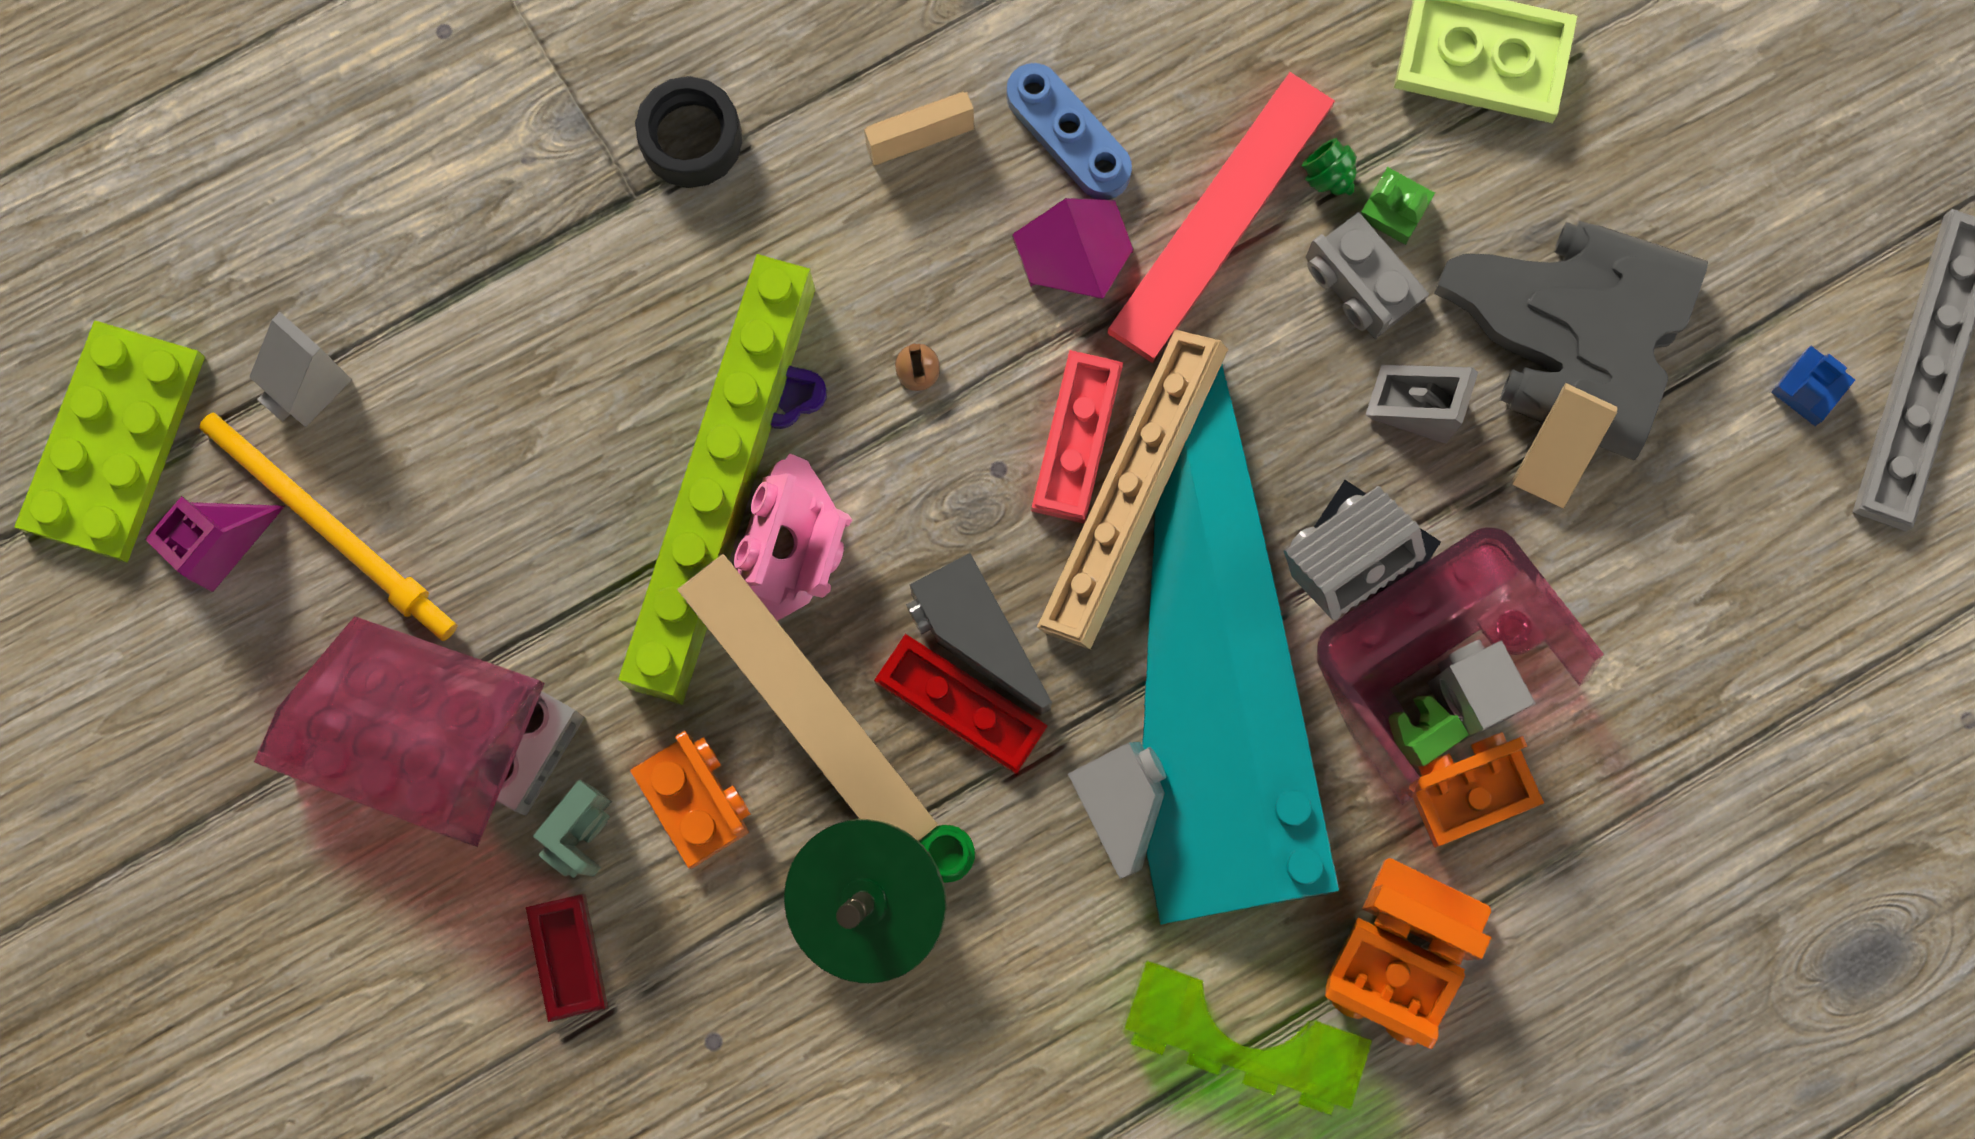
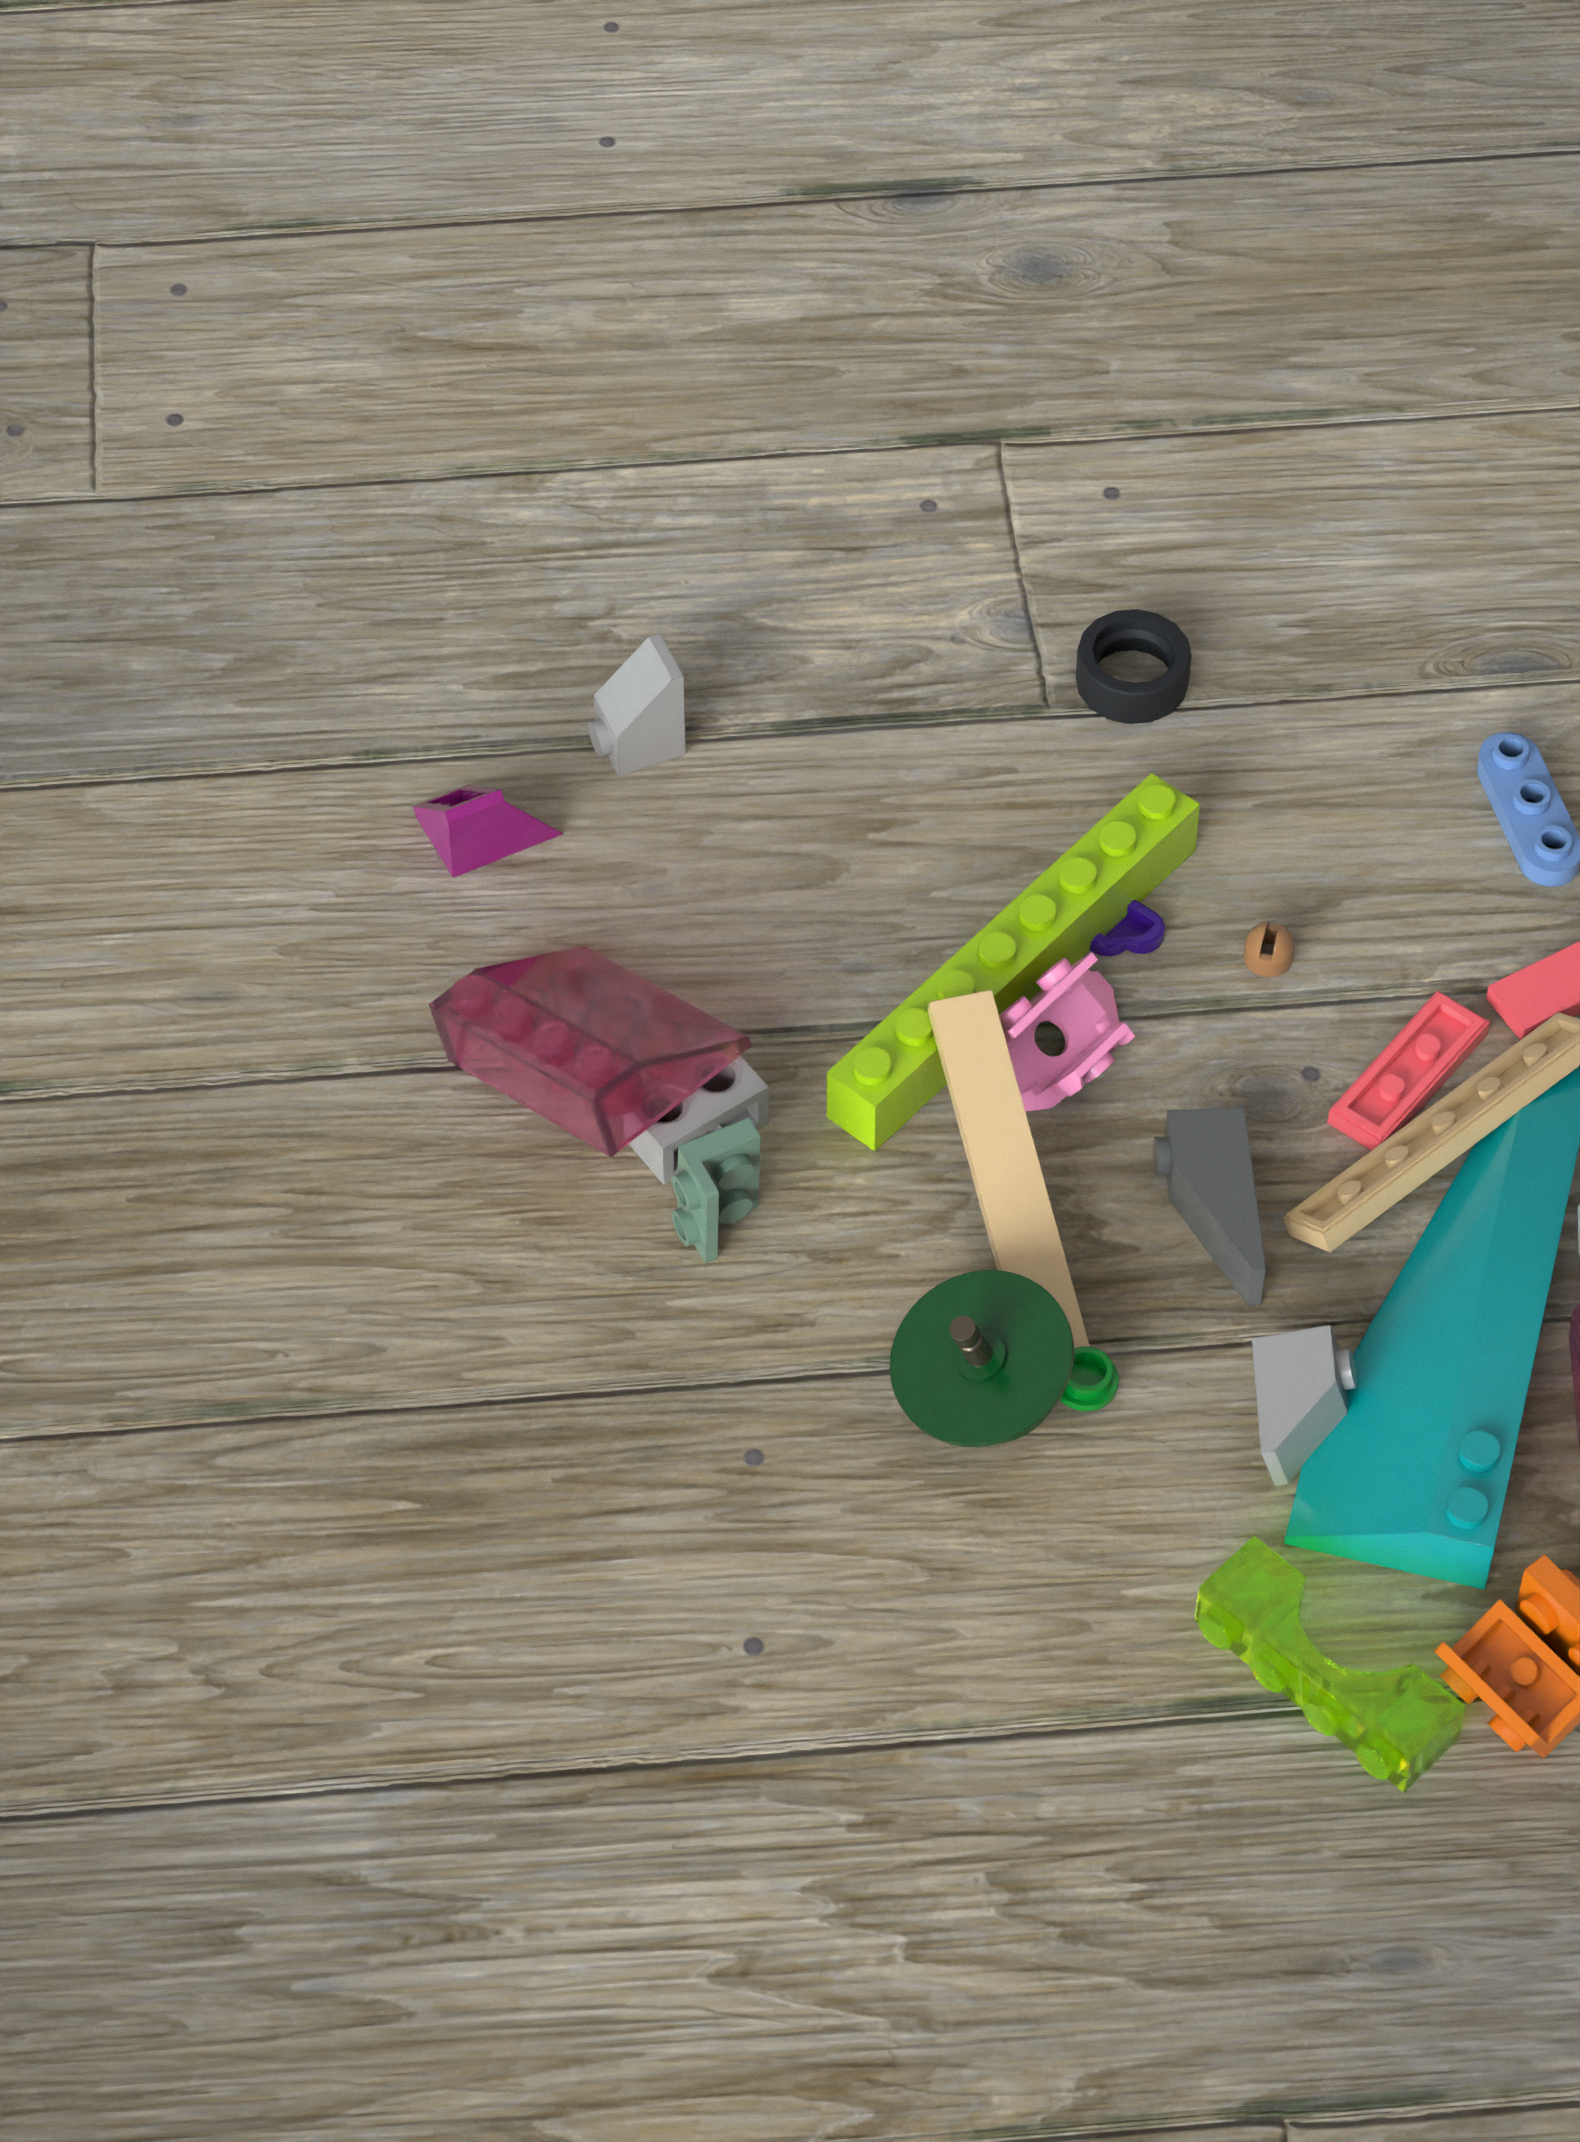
camera: 25 degrees right, 25 degrees down
lime plate [14,320,205,563] -> none
yellow bar [199,413,458,642] -> none
dark red tile [525,894,608,1022] -> none
orange bracket [630,730,751,869] -> none
tan tile [864,92,974,166] -> none
red tile [874,633,1048,775] -> none
magenta slope [1012,198,1133,299] -> none

